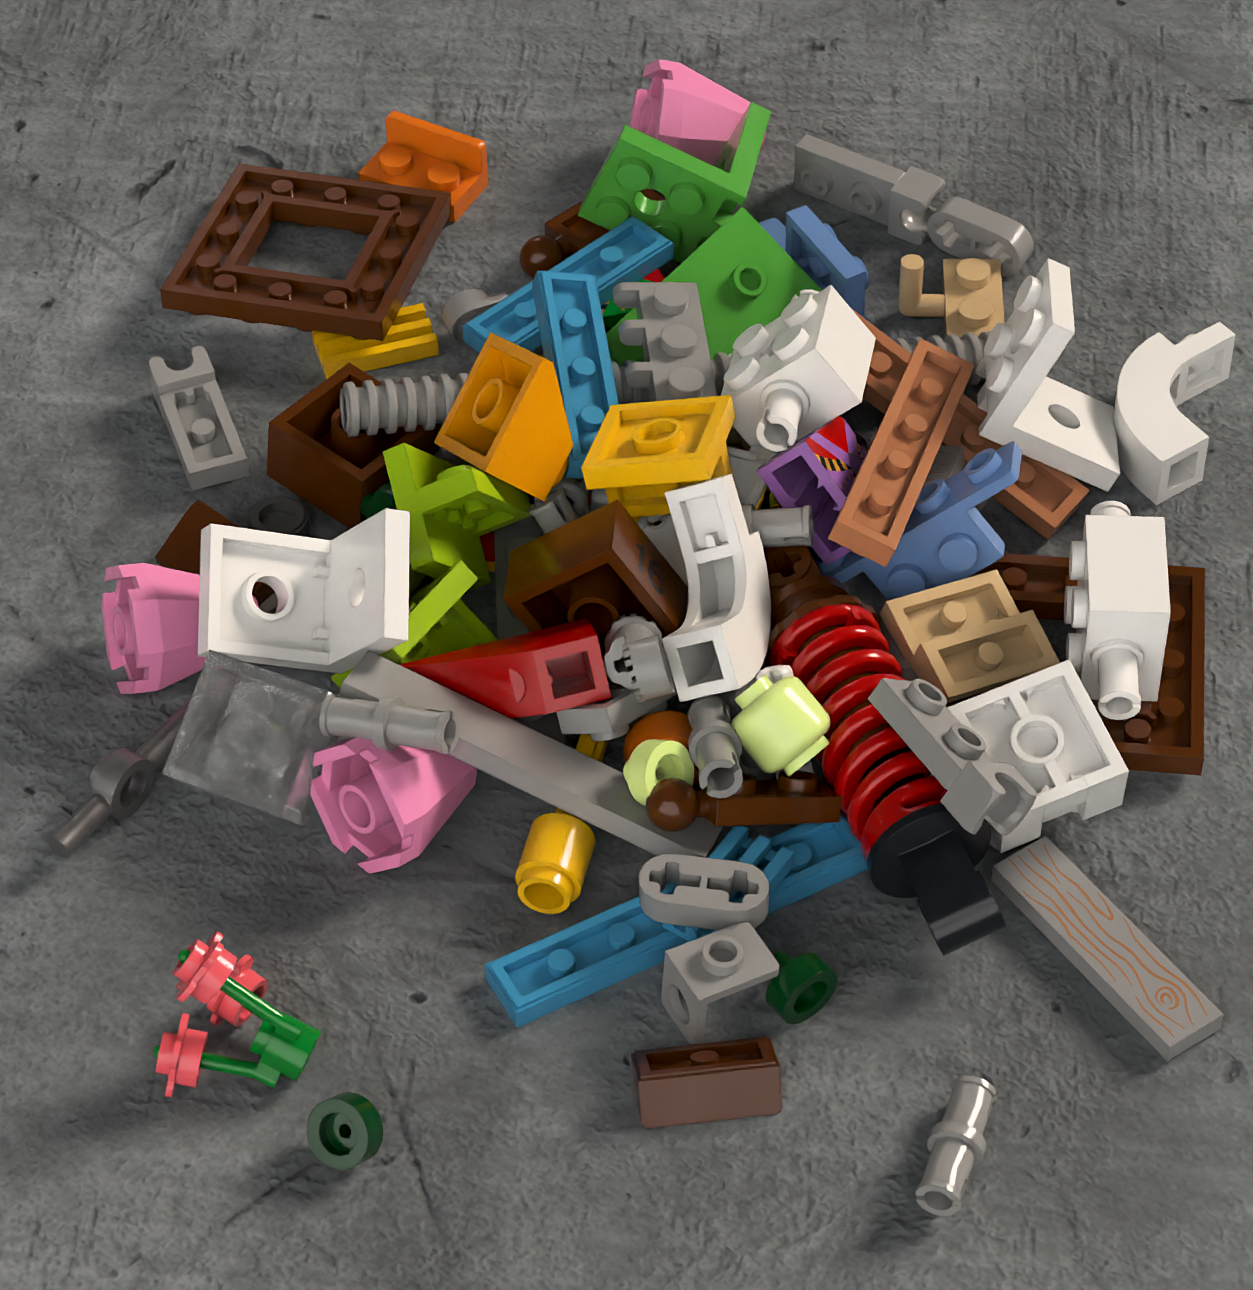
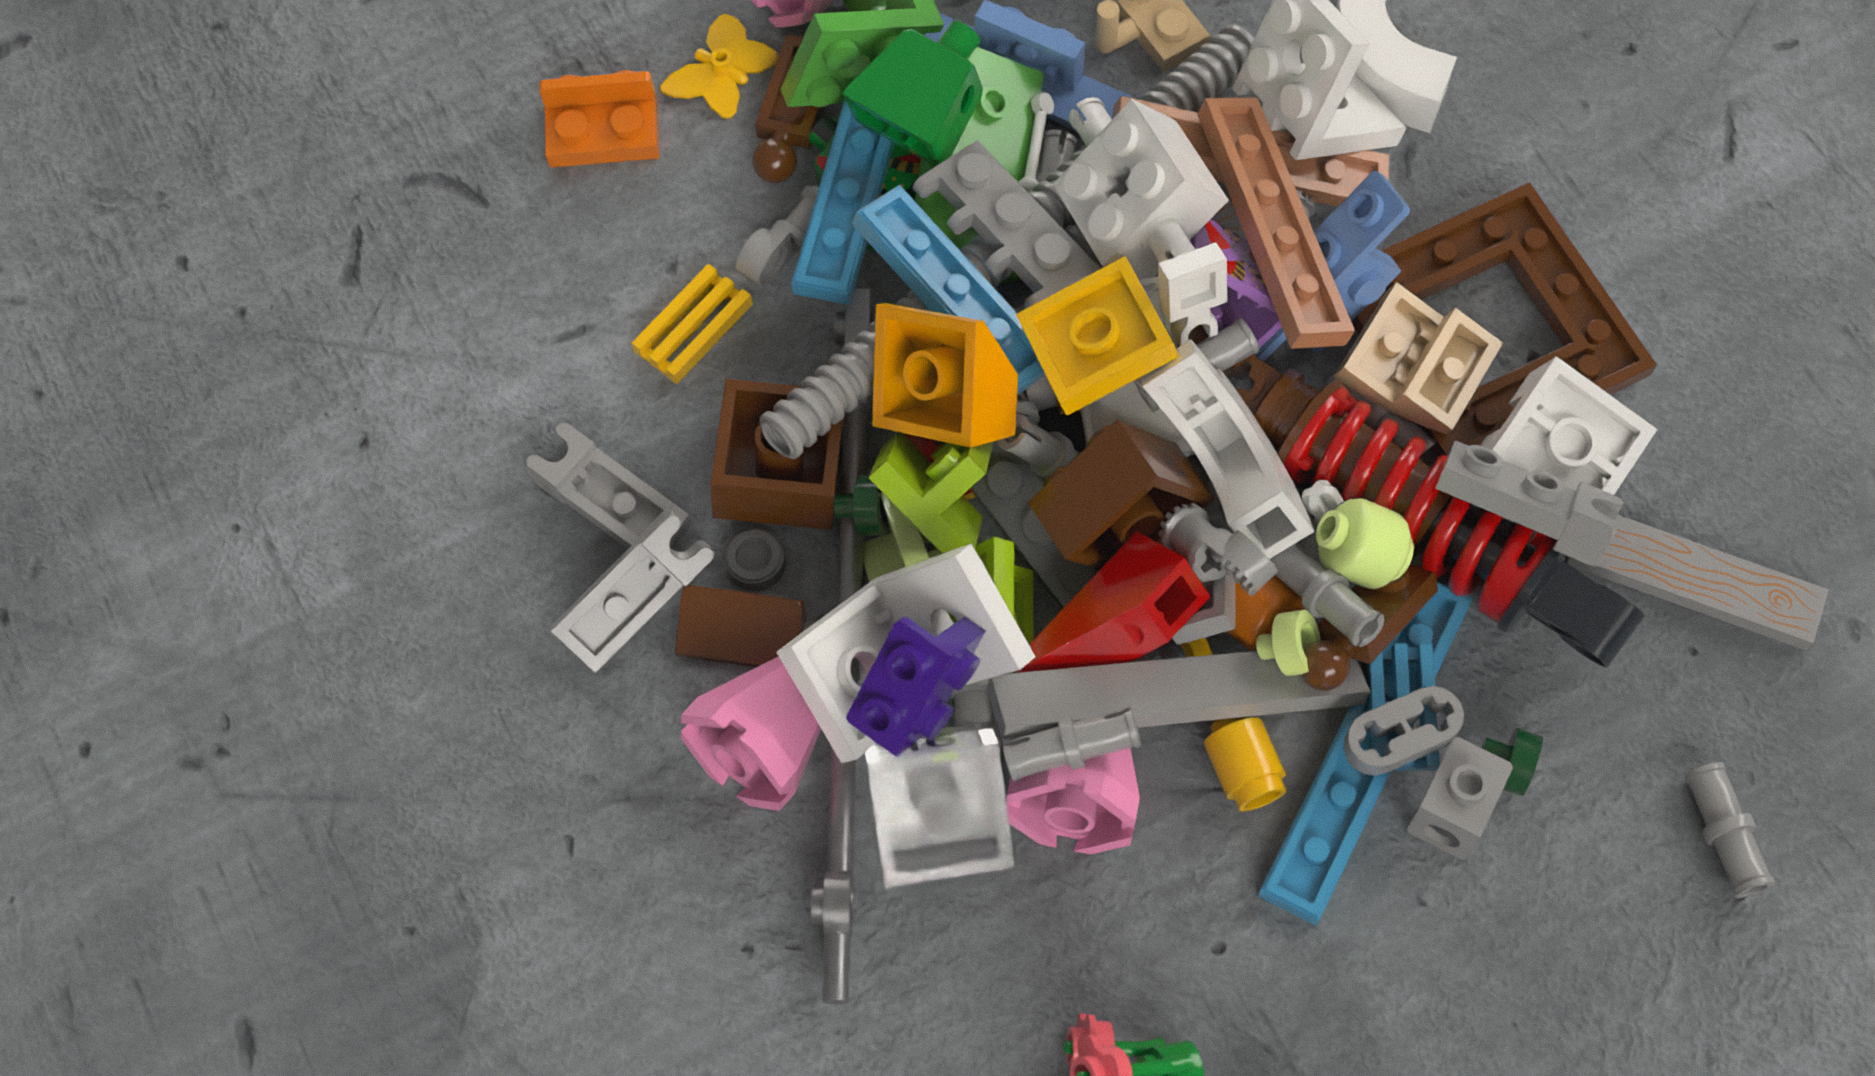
camera: 30 degrees left, 20 degrees up
reddish brown plate [160,163,452,341] -> none
reddish brown slope [631,1036,782,1128] -> none
white brick [1064,501,1171,720] -> none
none -> light grey plate [550,508,715,673]
none -> yellow piece [660,14,779,119]
none -> green torso [842,20,983,167]
none -> dark purple bracket [846,616,986,758]
none -> white plate [1158,242,1227,346]

